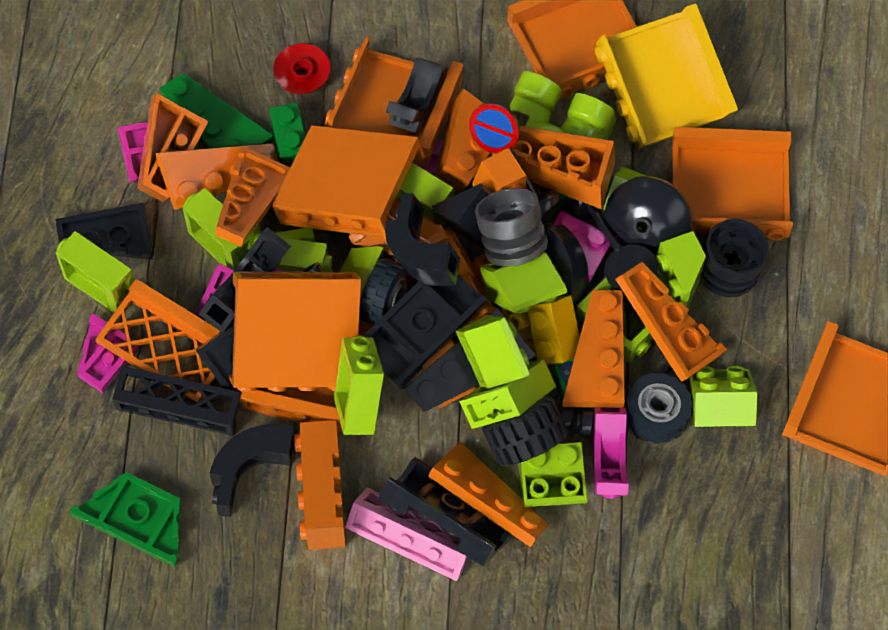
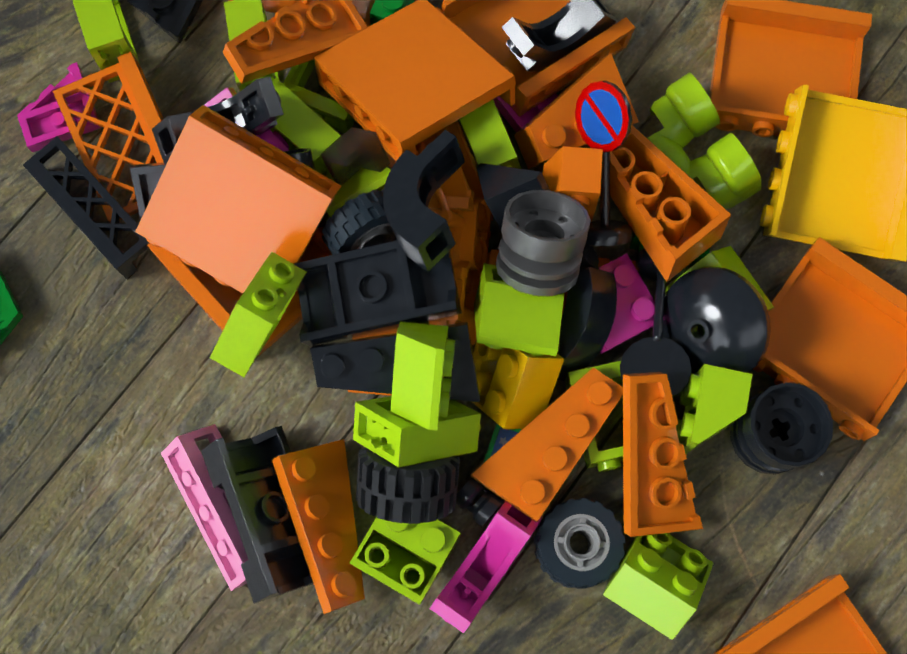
camera: 35 degrees right, 10 degrees up
black arch [209,424,295,517] -> none
orange wedge [294,420,346,550] -> none
none -> clear smoke panel [321,127,391,185]

